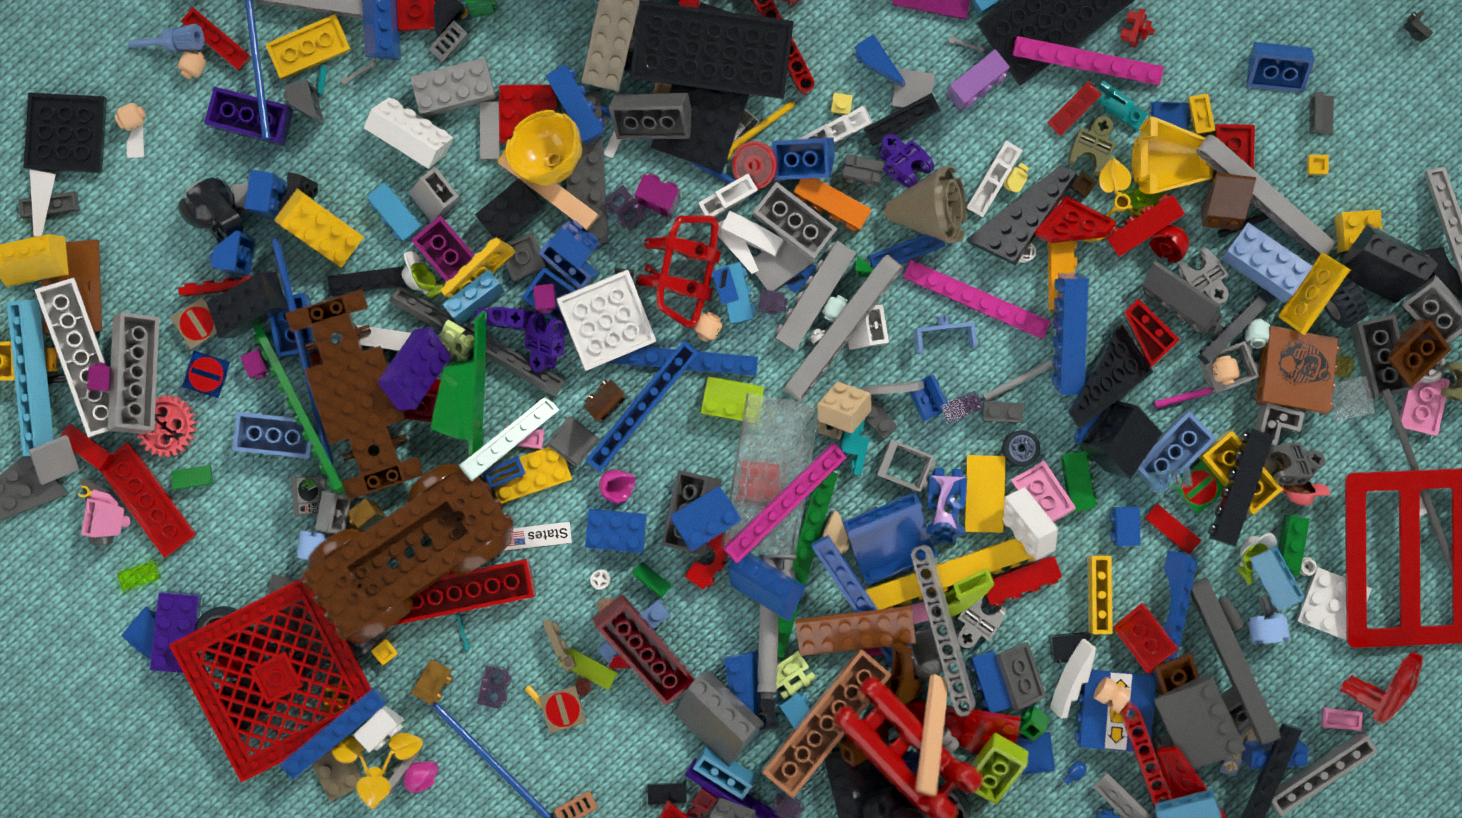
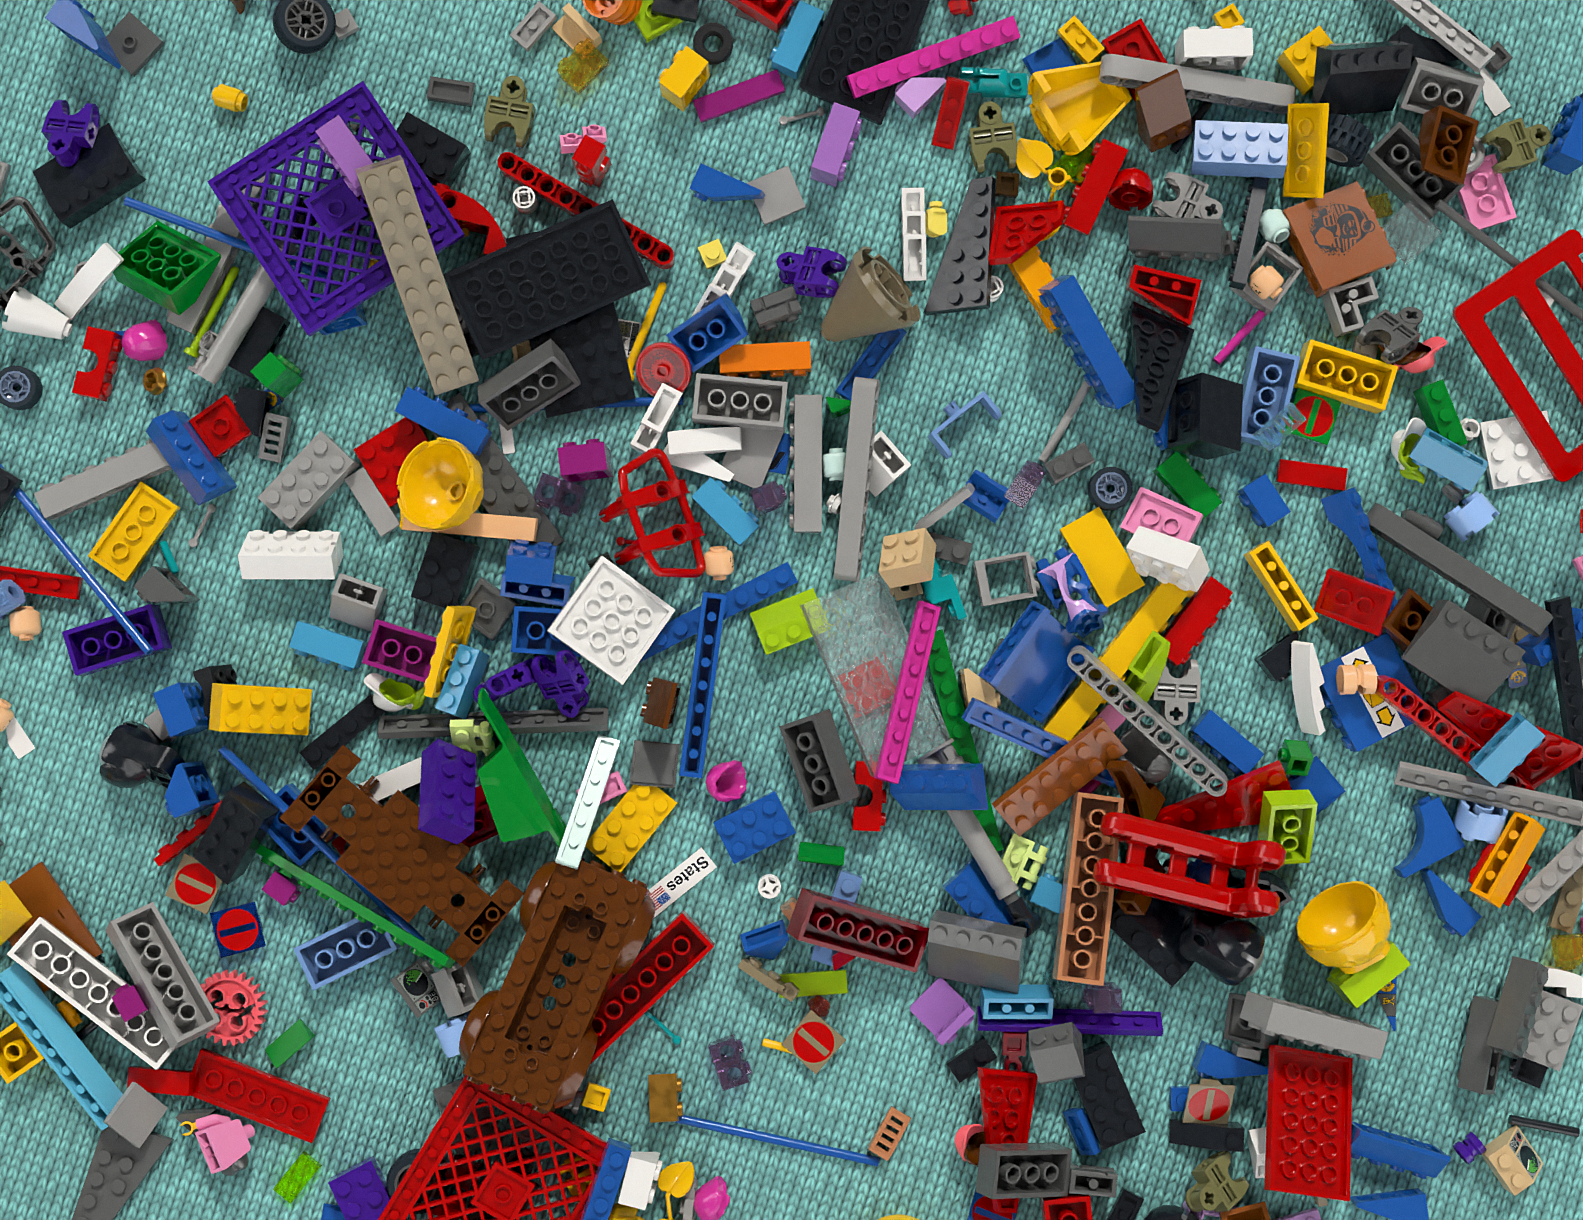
camera: 35 degrees left, 0 degrees up
pearl gold brick [347,498,387,531] -> none
blue tile [483,456,526,489] -> none
magenta brick [533,284,557,314] -> none
blue slope [669,486,742,551] -> none
blue sticker [712,267,739,304] -> none
black plate [863,93,941,147] -> none
dark pink plate [902,260,1051,339] -> none
light nougat tile [917,674,948,796] -> none
light grey wheel [942,727,959,754] -> none
dark grey plate [996,642,1046,710] -> none
blue cylinder [1062,761,1087,785] -> none
black brick [1208,428,1274,547] -> none
none -> blue slope [740,919,789,960]
none -> lavender slope [894,78,946,119]
none -> medium lavender bracket [910,977,975,1046]
none -> white brick [1174,25,1253,71]

